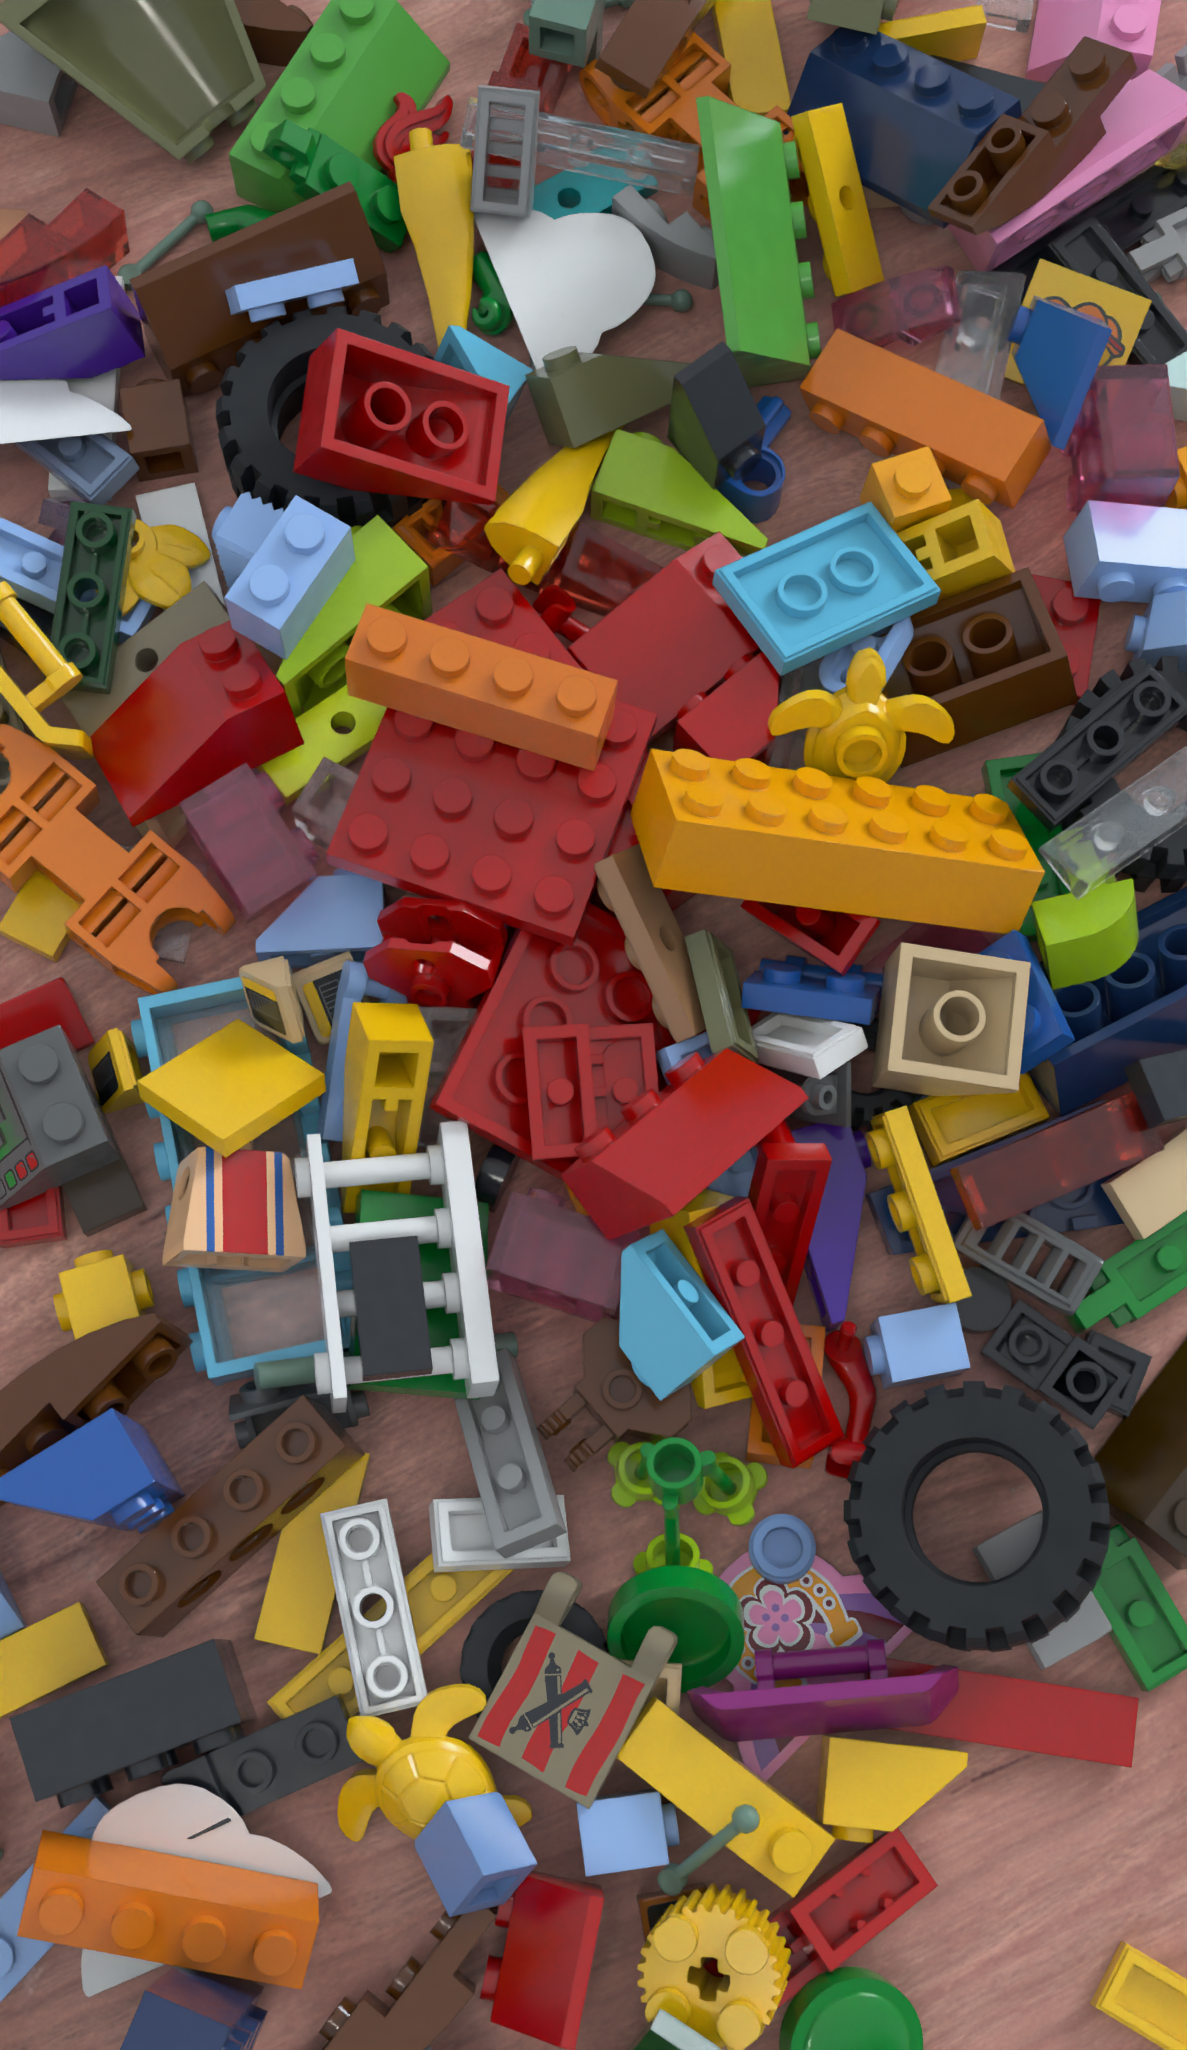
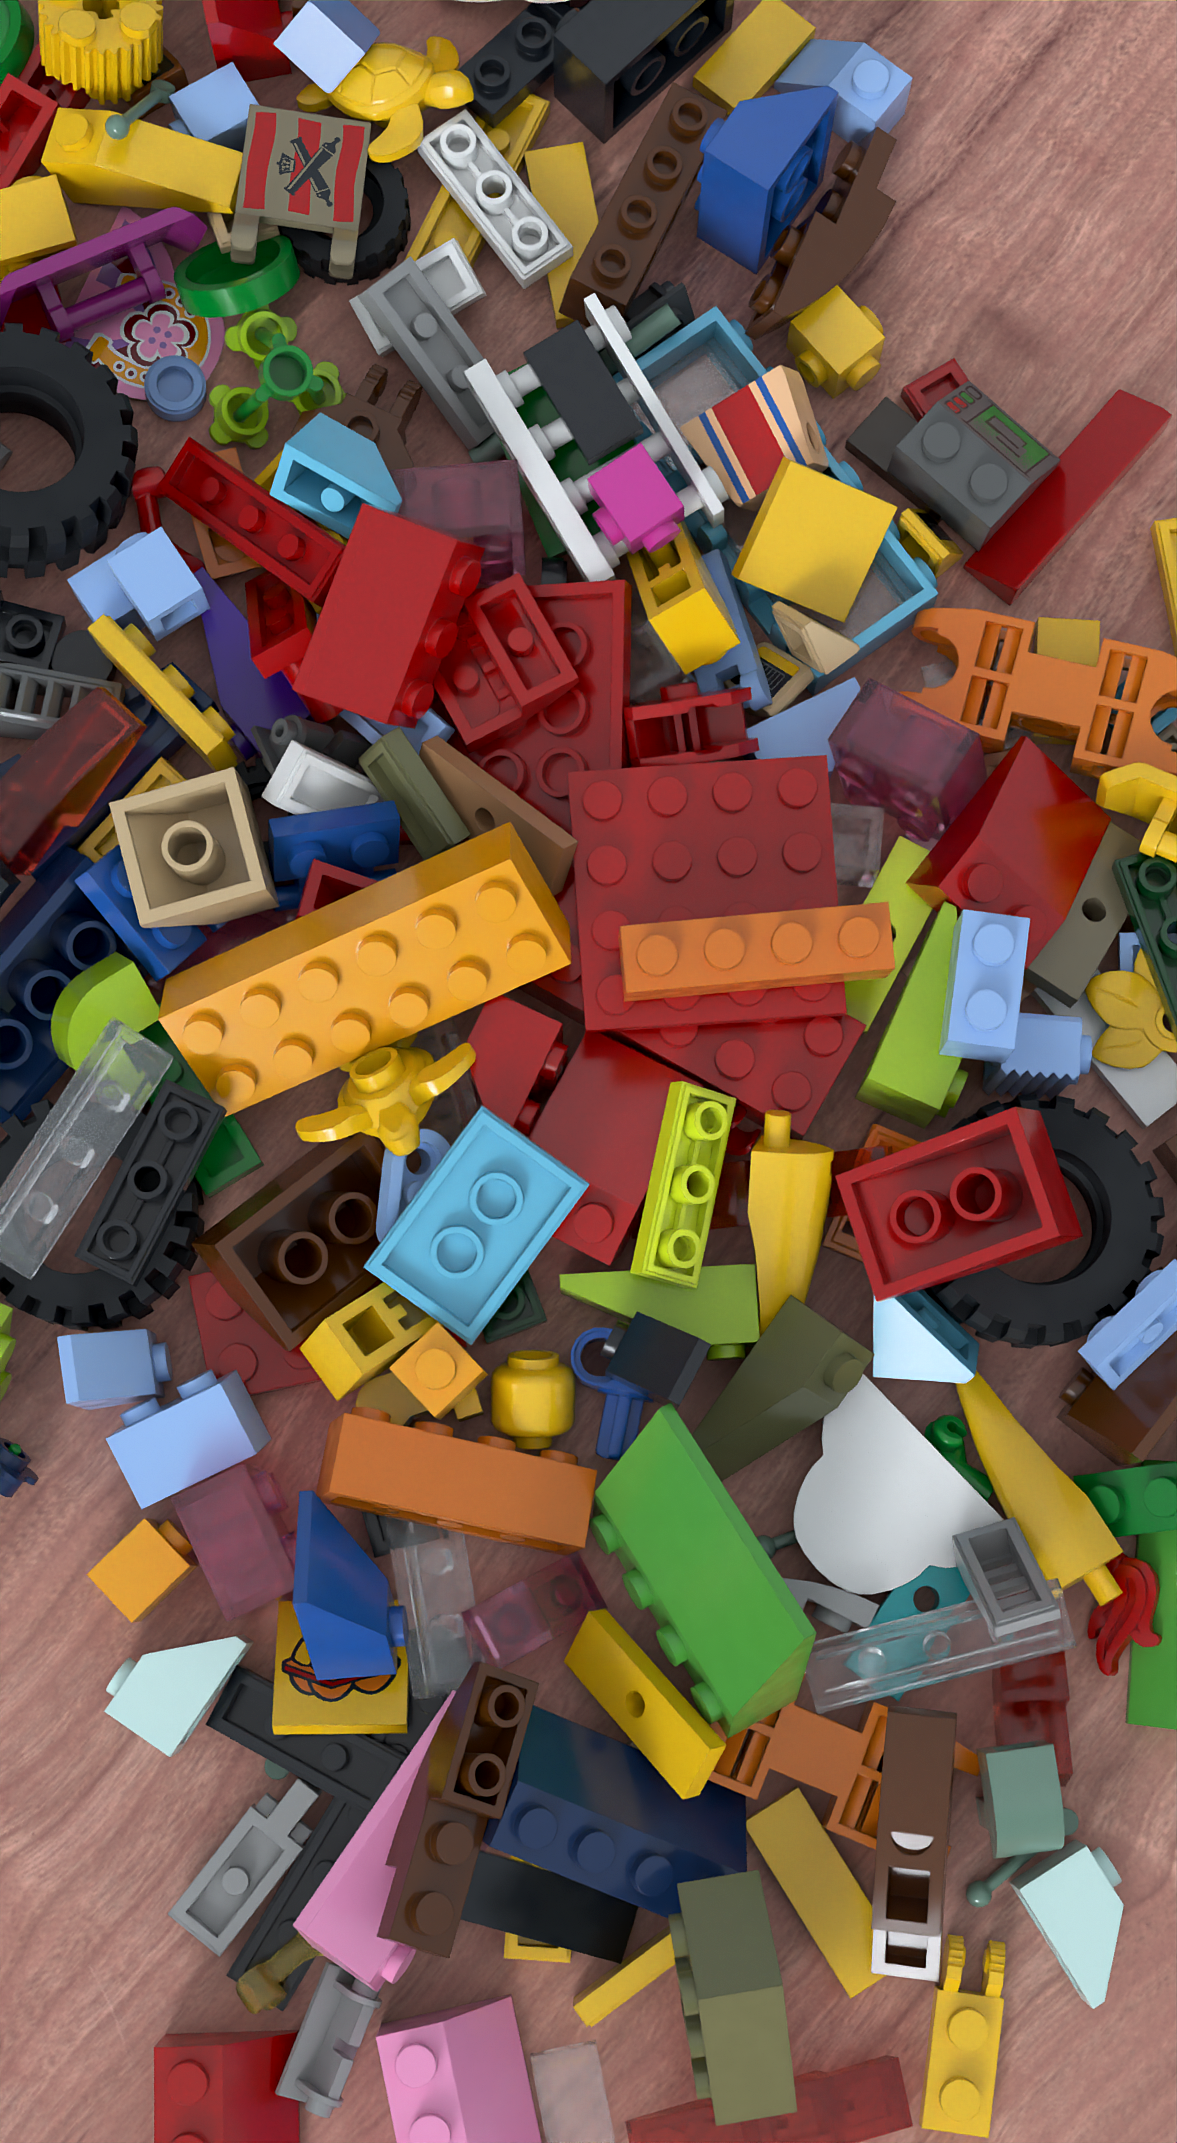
camera: 160 degrees right, 5 degrees up
none -> light blue brick [107,527,210,642]
none -> yellow head [491,1350,576,1449]
none -> dark pink brick [587,443,685,555]
none -> neon yellow tile [630,1081,736,1289]

